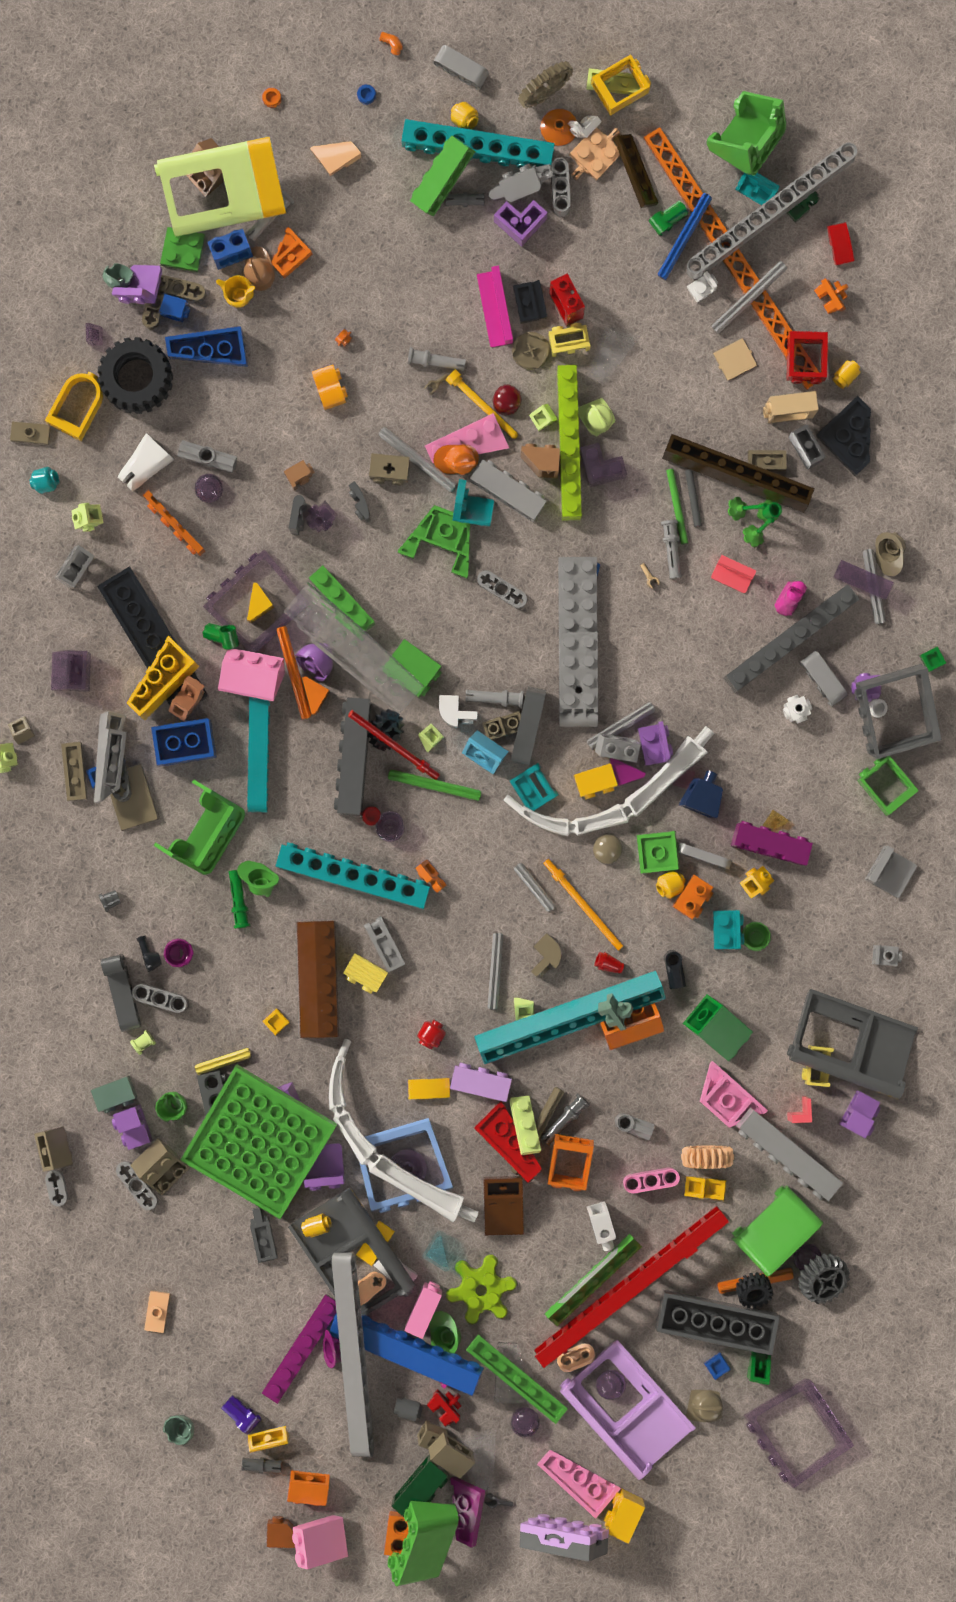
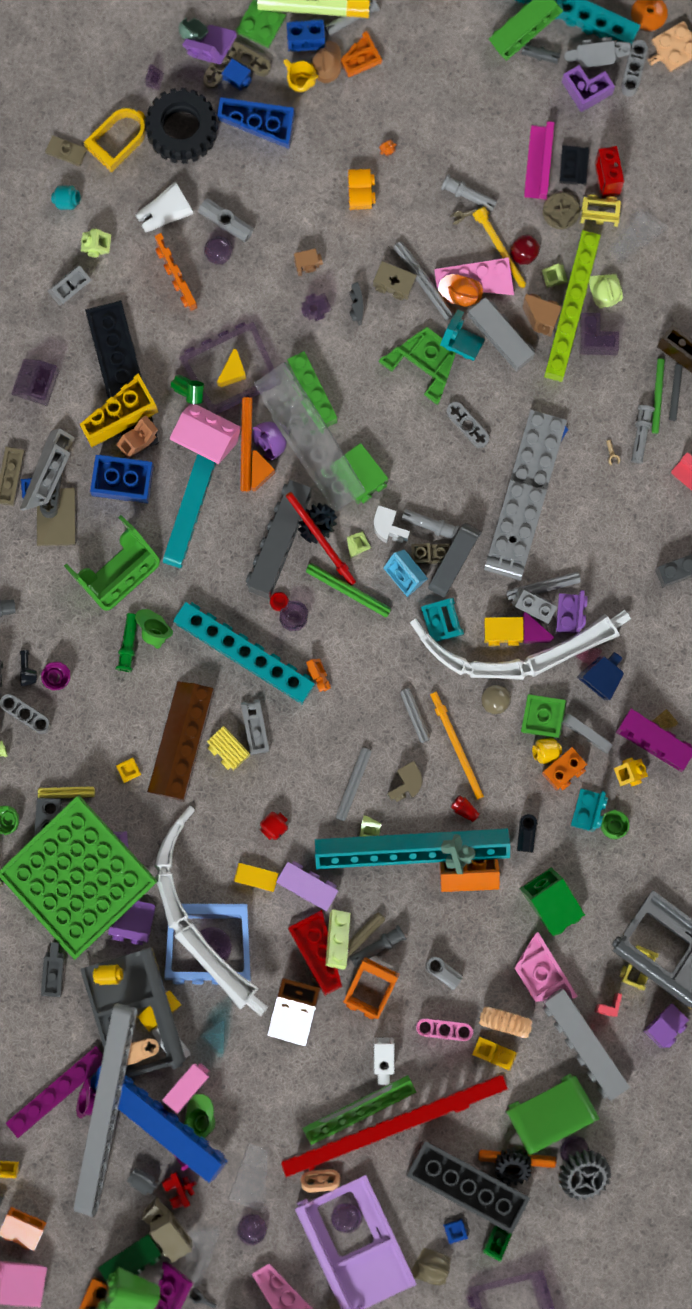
camera: 15 degrees right, 5 degrees down
dark grey plate [289,495,307,535] -> none
lime plate [446,1254,517,1325] -> none
bright green plate [466,1334,568,1424] -> none
white bracket [568,115,602,138] -> none

